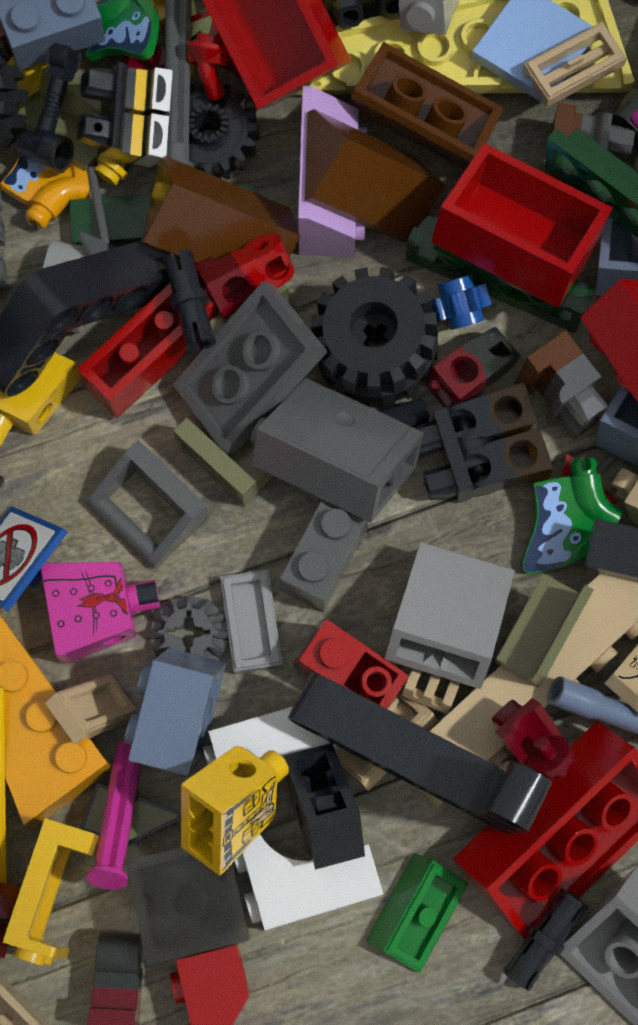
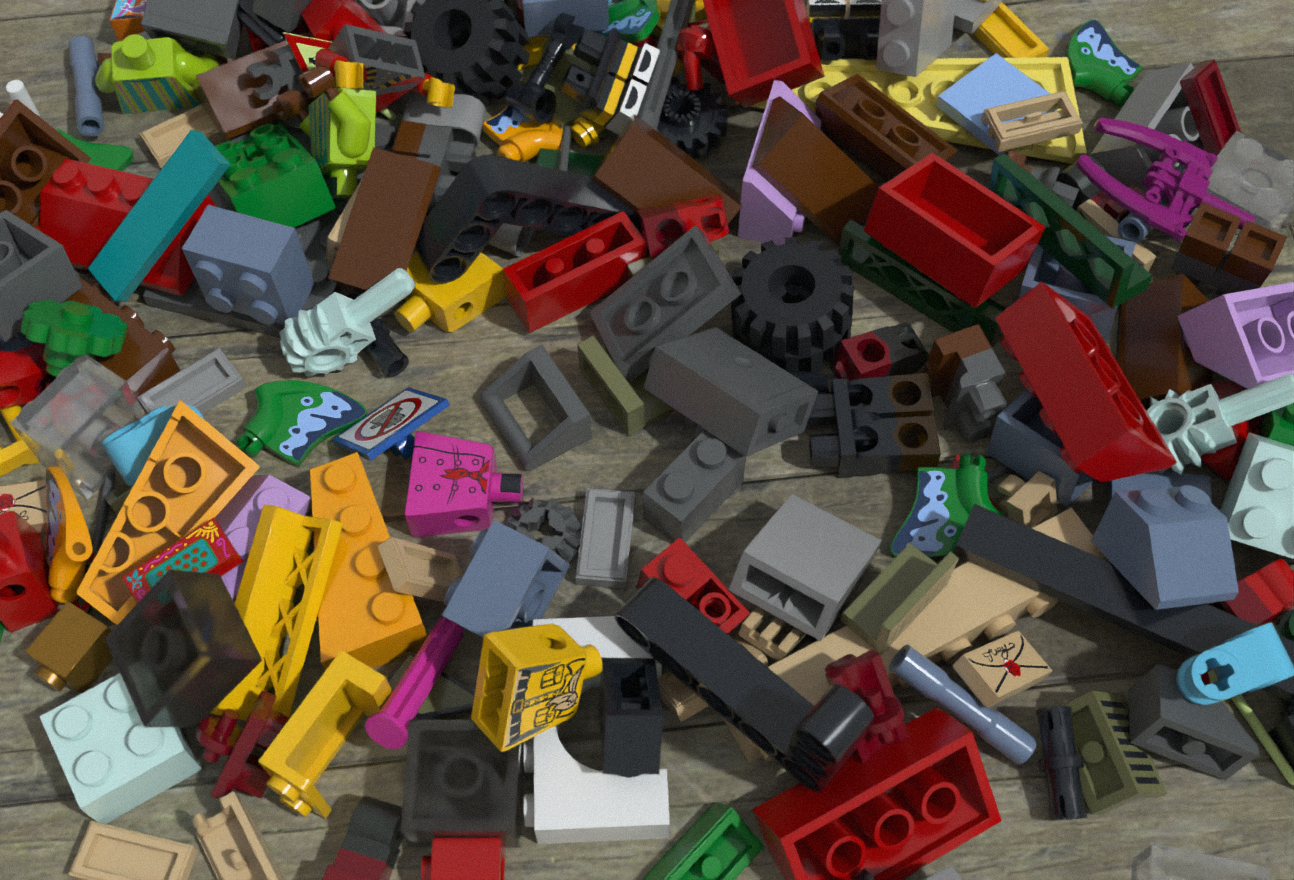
camera: 15 degrees right, 15 degrees down
black pin [163,250,216,352] -> none
blue gear [431,274,492,330] -> none

